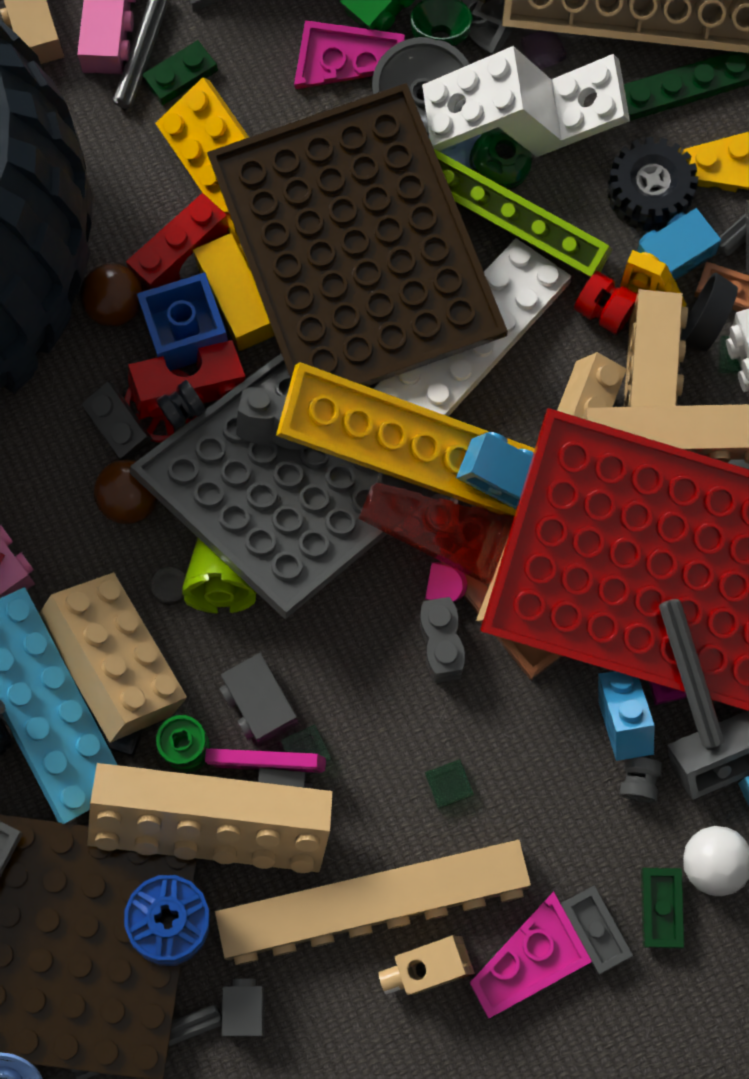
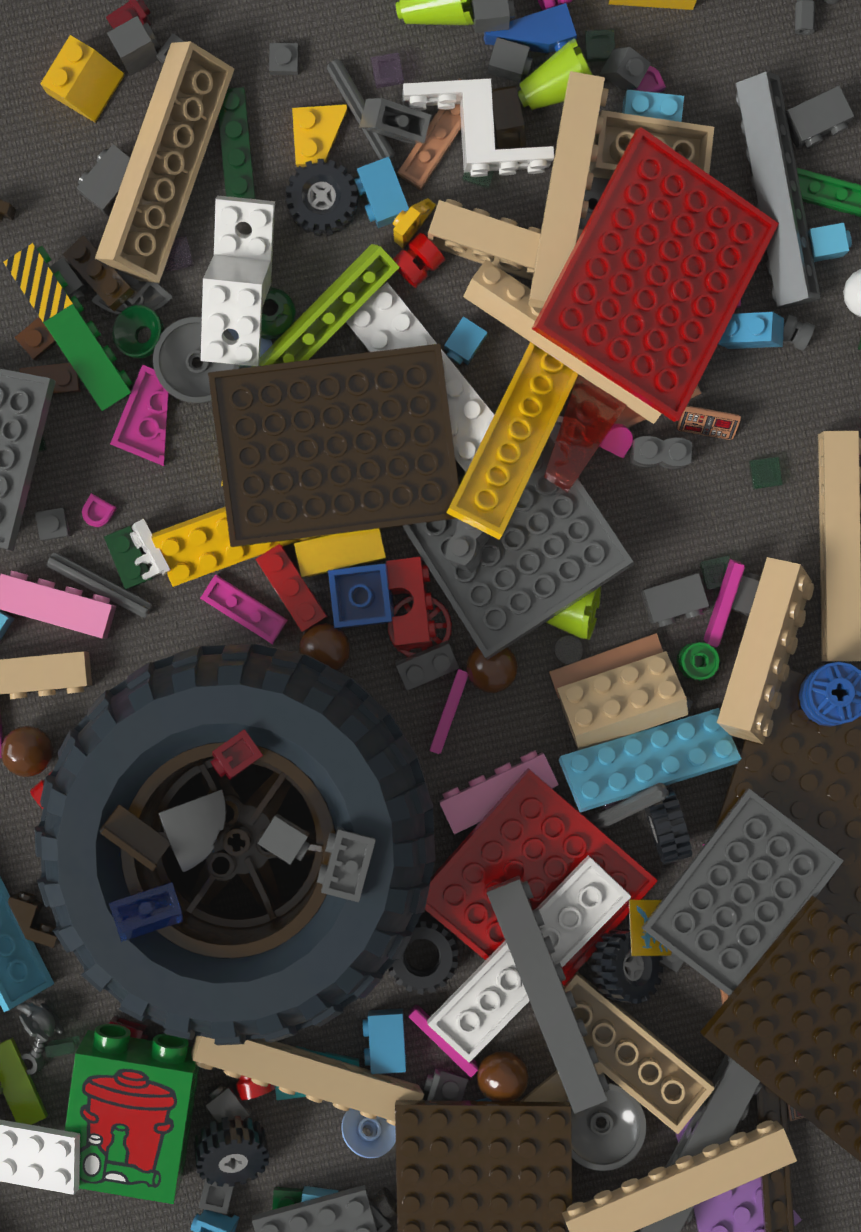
camera: 80 degrees left, 15 degrees up
black wheel [156,380,206,430] -> none
dark azure brick [456,432,534,510] -> none
dark grey axle [659,599,724,748] -> none
black tyre [680,272,738,352] -> none
none -> dark pink tile [82,493,117,528]
none -> white plate [130,519,170,580]
none -> dark pink tile [200,574,288,644]
none -> dark pink tile [429,669,468,754]
none -> dark azure brick [444,316,487,365]
none -> nougat tile [549,633,663,699]
none -> slope [677,406,741,440]

